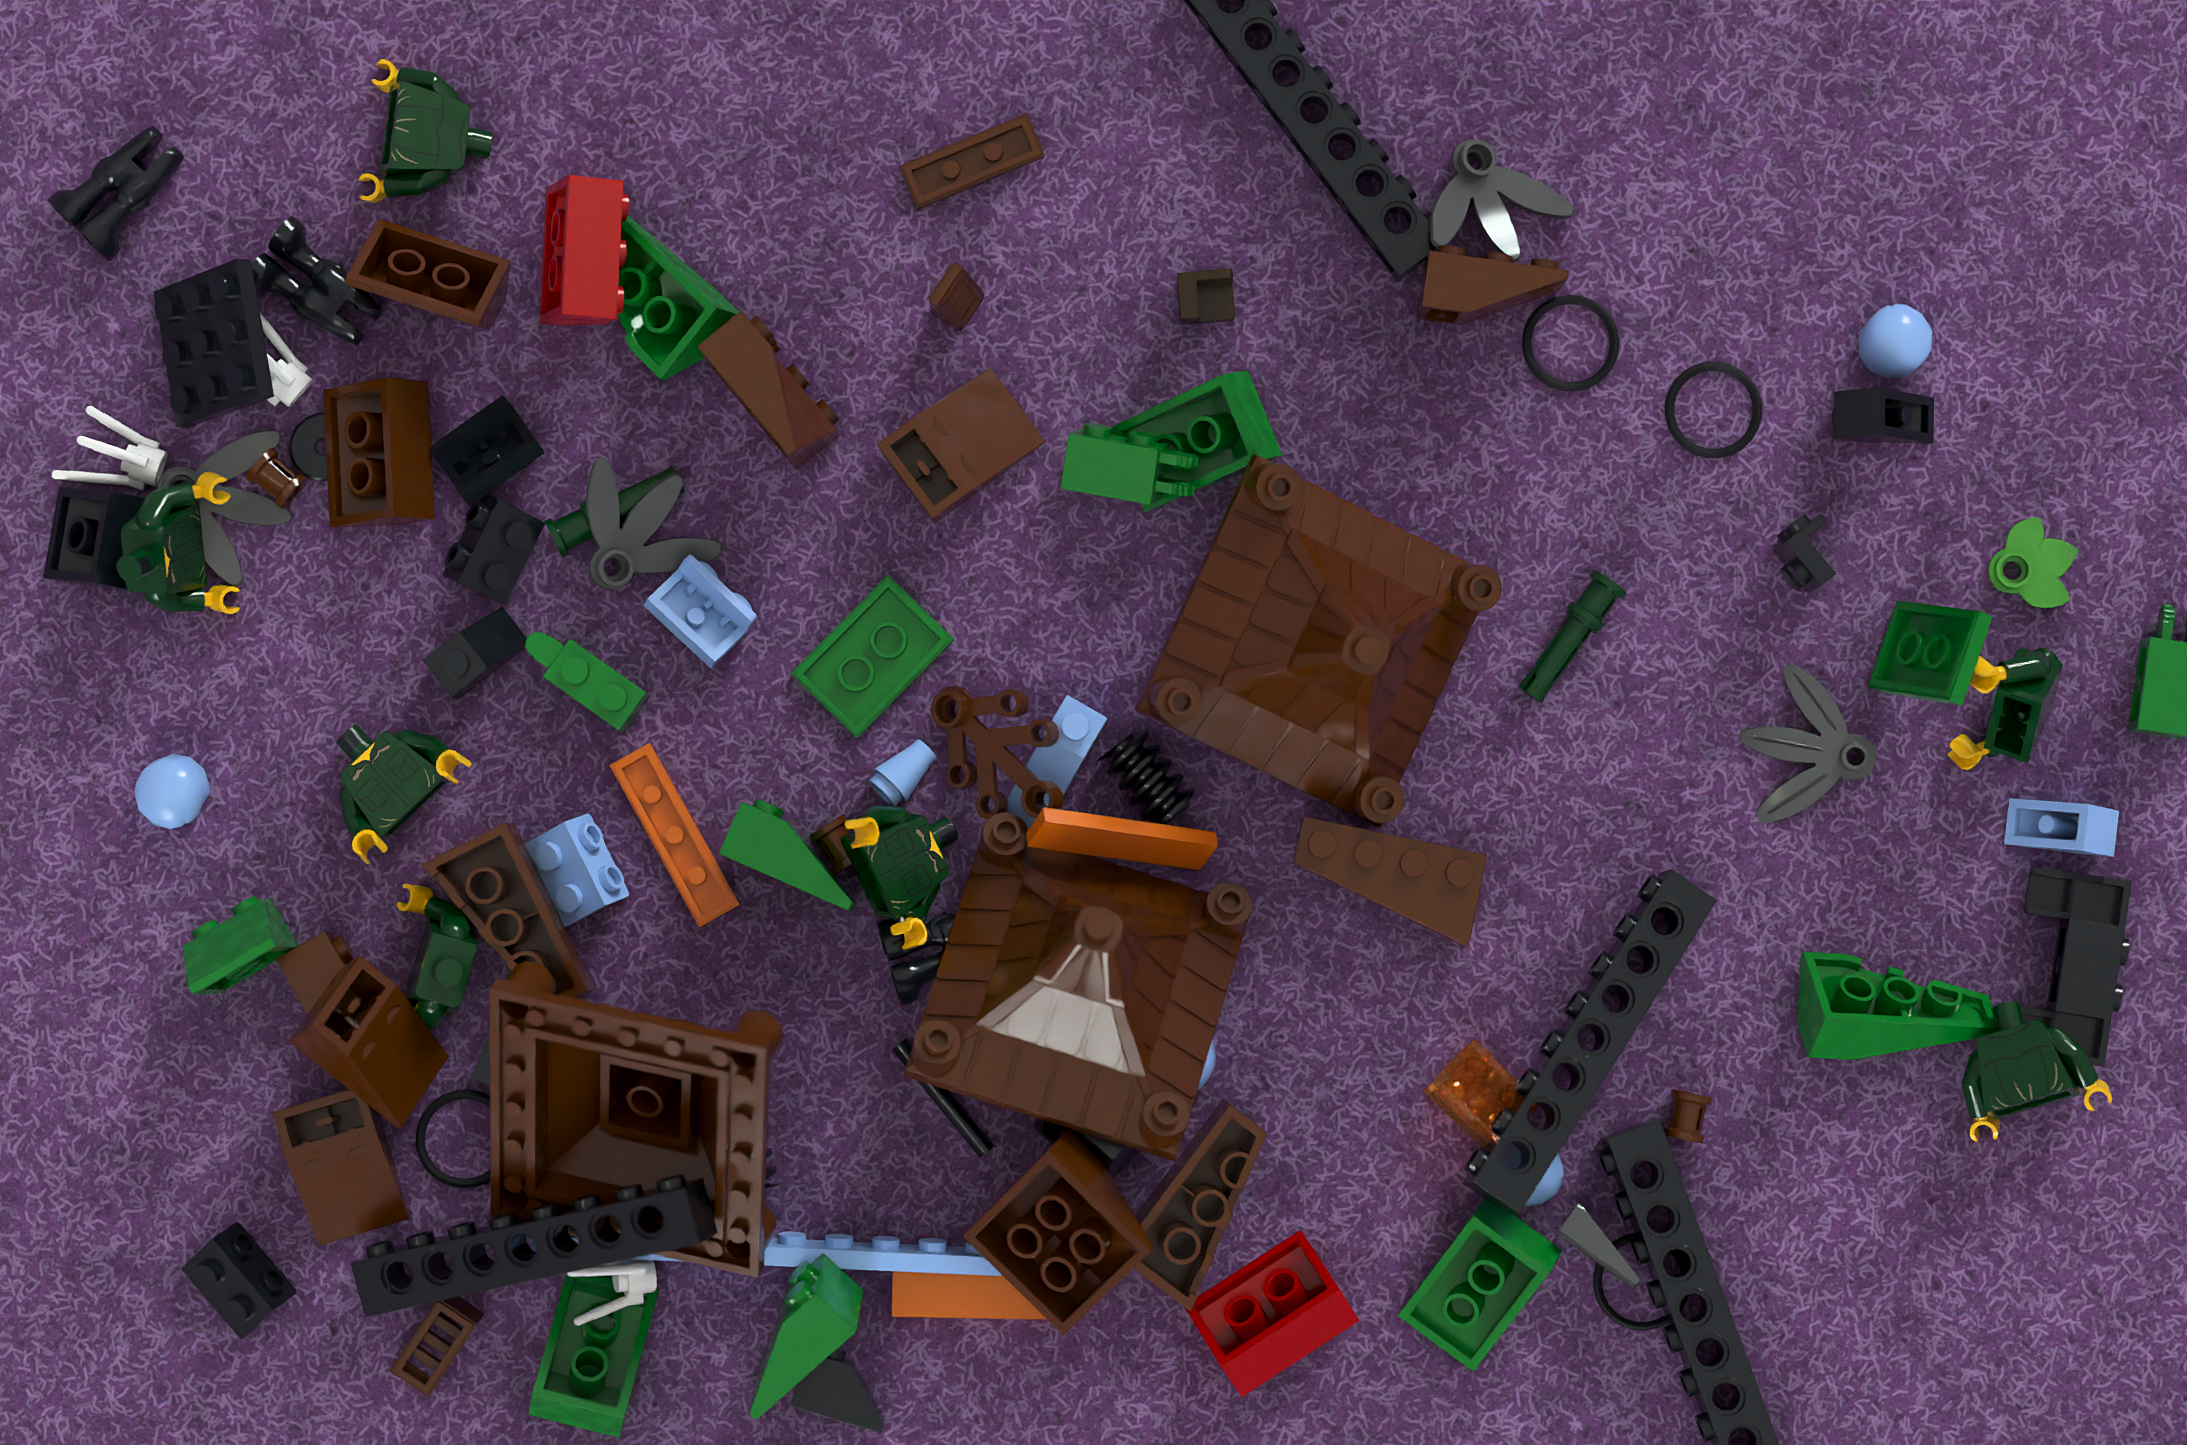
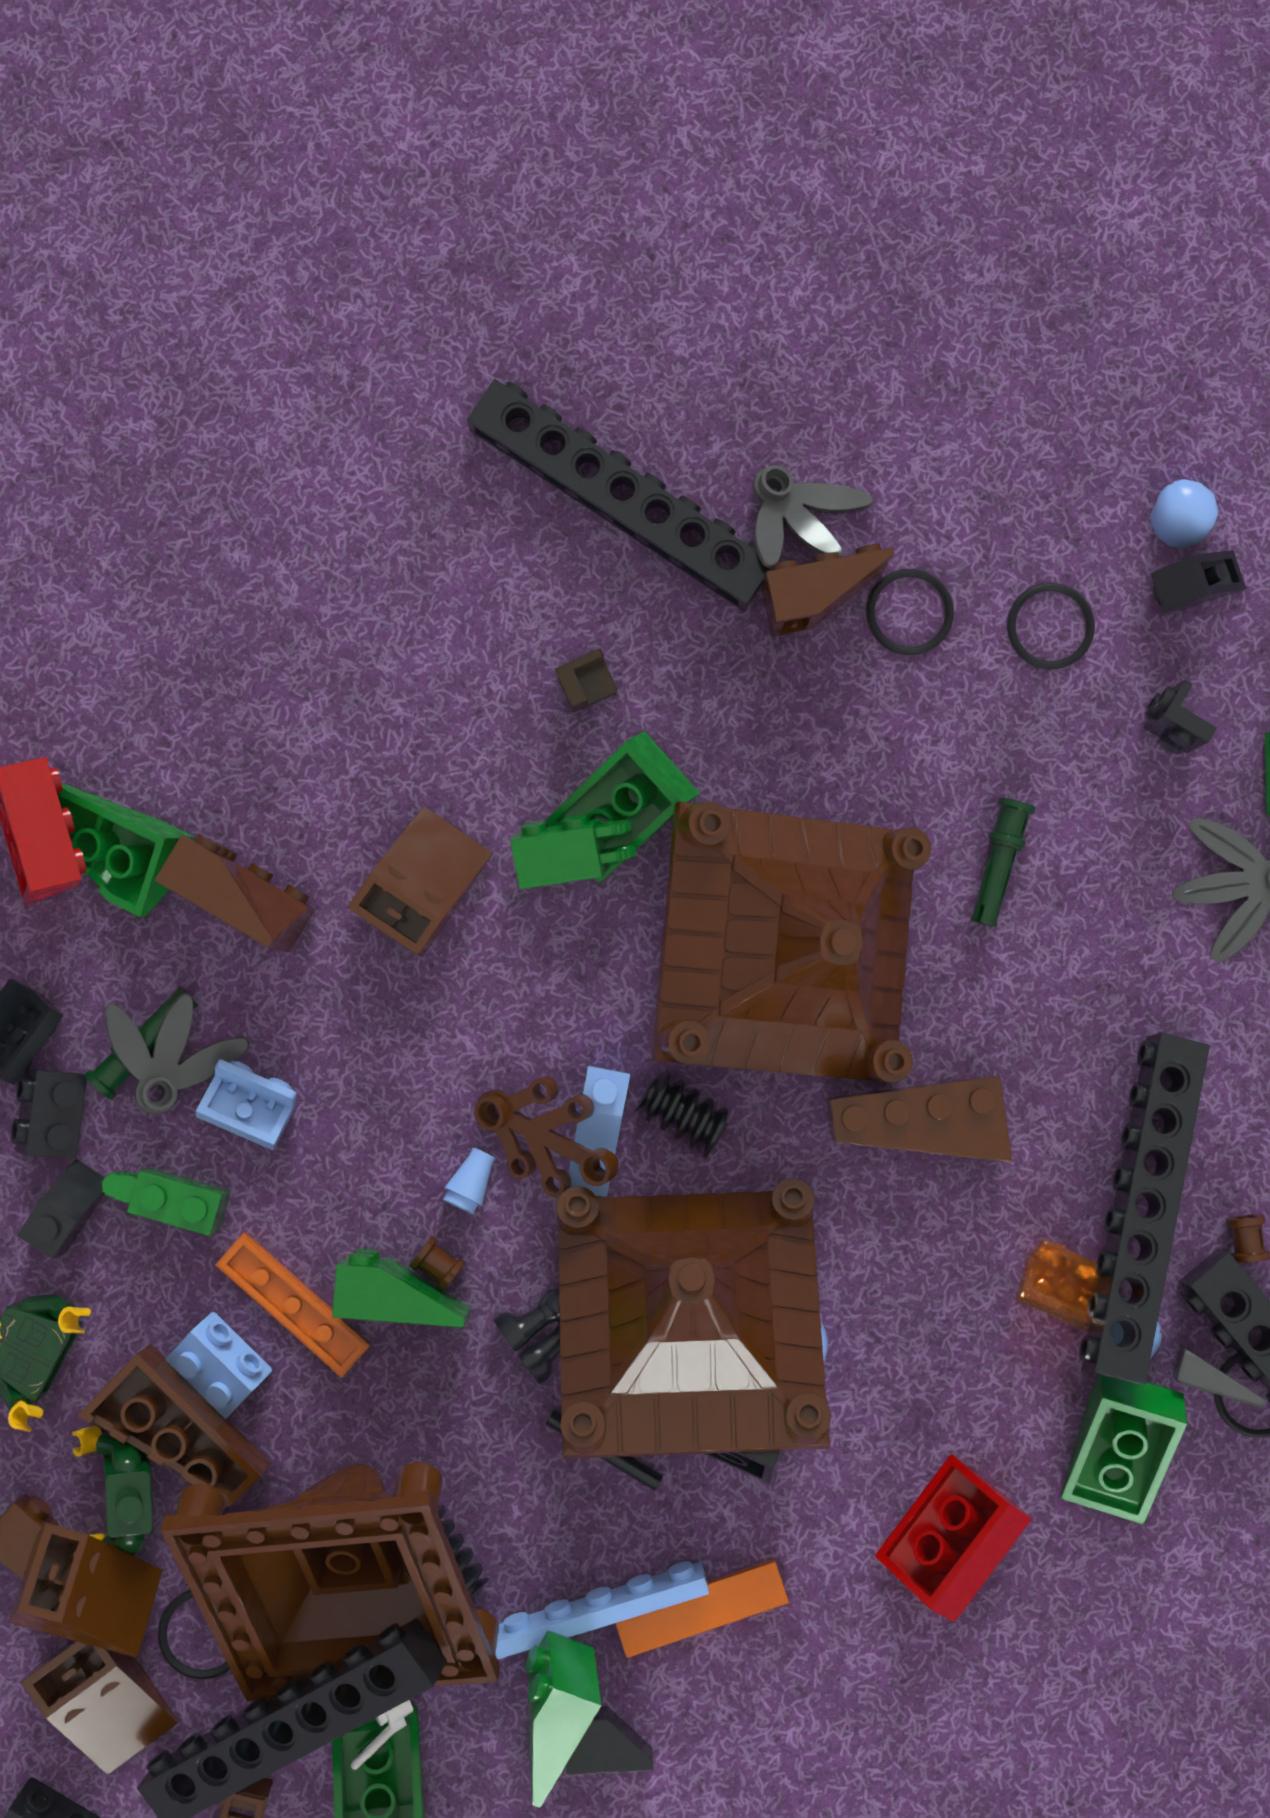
camera: 20 degrees left, 0 degrees up
green tile [791,575,954,739] -> none
dark green torso [840,805,958,950] -> none
reddish brown tile [899,113,1045,210] -> none
reddish brown slope [928,262,984,331] -> none
reddish brown slope [963,1129,1154,1335] -> none
orange tile [1026,807,1218,871] -> none
reddish brown wedge [1133,1099,1267,1311] -> none

